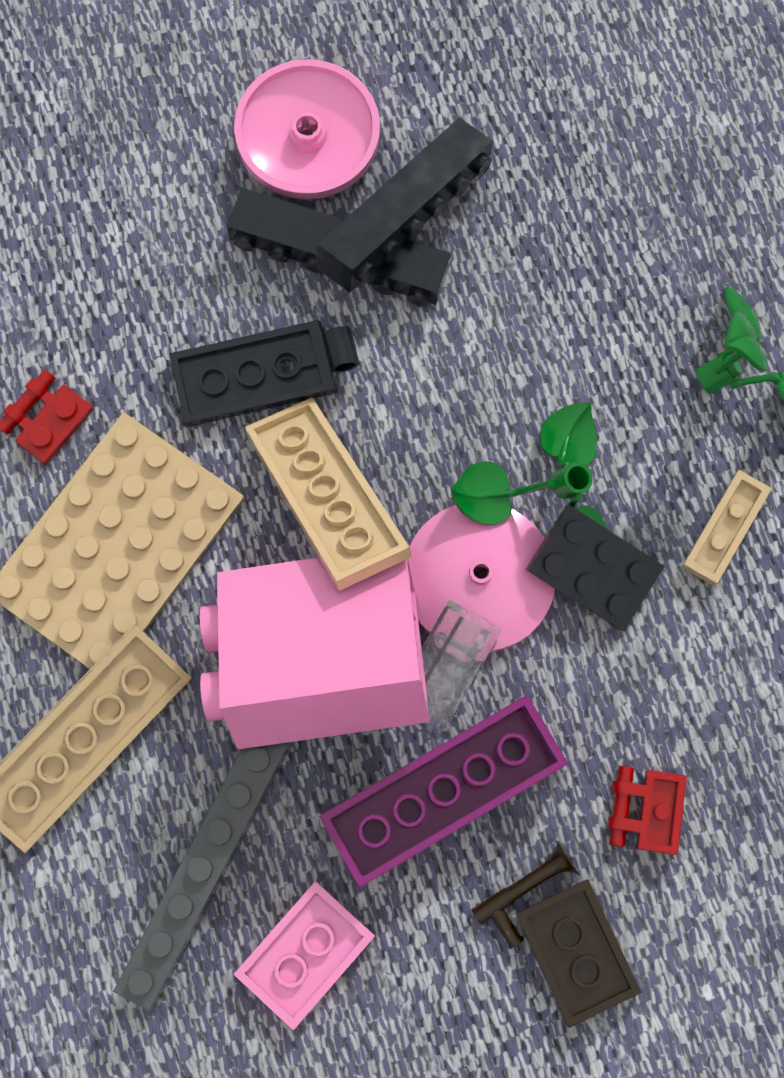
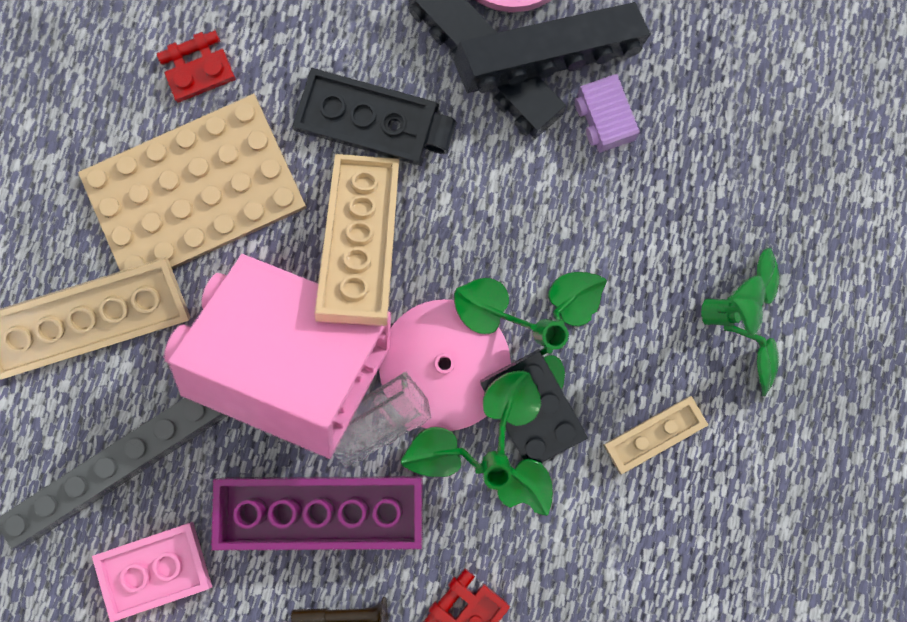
camera: 35 degrees right, 5 degrees up
none -> green plant [401,371,553,516]
none -> lavender brick [575,74,640,153]

